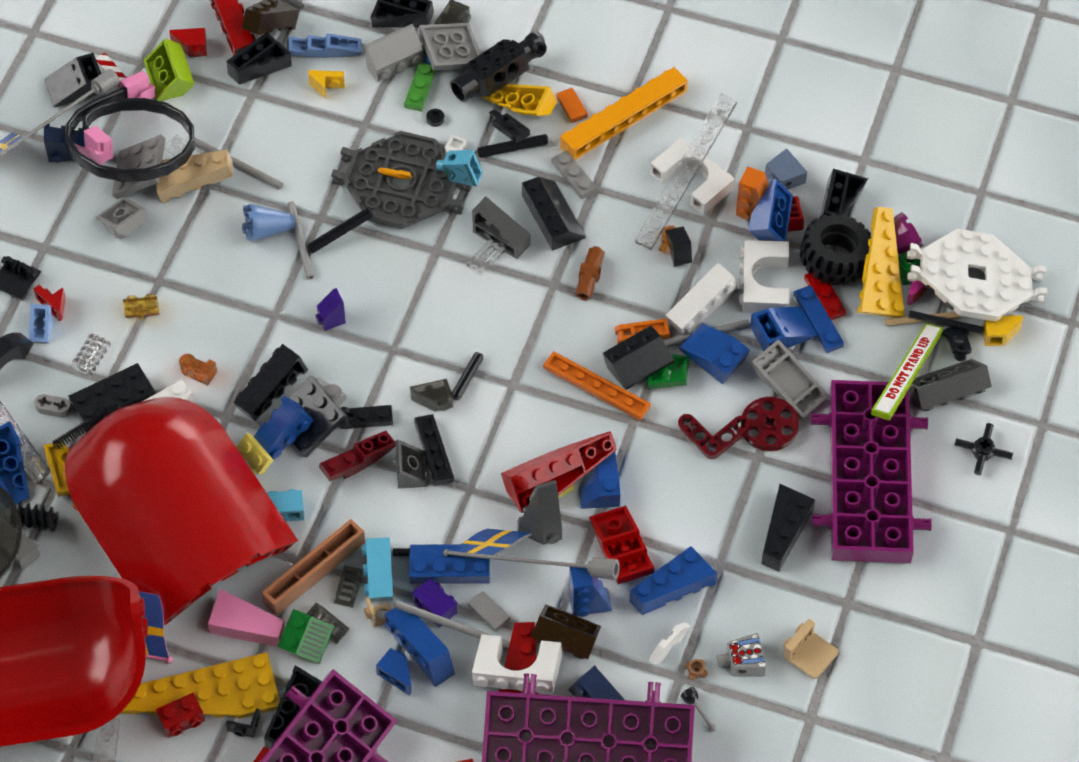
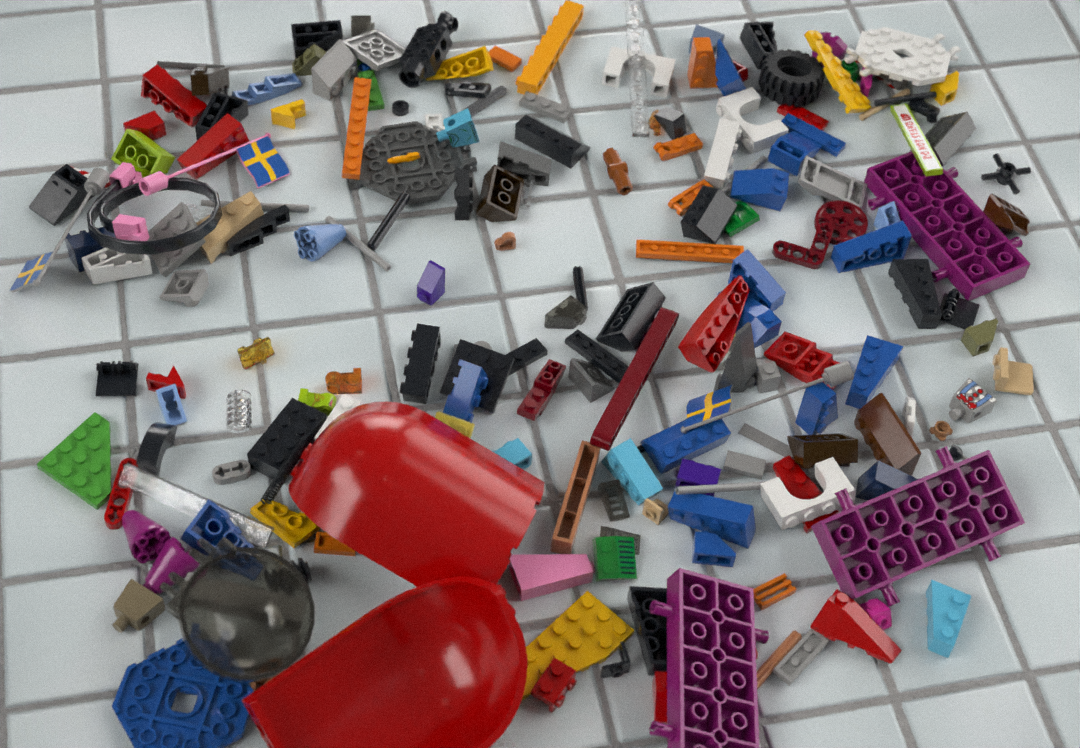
camera: 35 degrees left, 5 degrees down
none -> white wedge [82,248,153,285]
none -> flag [139,132,290,196]
none -> red wedge [177,113,249,180]
none -> black slope [227,204,290,256]
none -> olive slope [292,44,327,76]
none -> lime leg [298,388,337,416]
none -> orange plate [342,77,371,180]
none -> black brick [454,170,473,220]
none -> dark brown slope [476,164,524,222]
none -> nougat tile [494,232,516,251]
none -> dark red beam [590,307,679,451]
none -> black slope [596,282,666,352]
none -> orange plate [653,133,703,161]
none -> wedge [728,249,786,312]
none -> light grey sticker [739,423,808,469]
none -> orange tile [754,573,796,610]
none -> light grey slope [755,359,781,393]
none -> blue wedge [830,220,912,273]
none -> reddish brown slope [854,393,921,475]
none -> light blue slope [873,201,900,229]
none -> black hinge [940,288,980,329]
none -> olive slope [961,318,998,357]
none -> reddish brown wedge [983,193,1030,236]

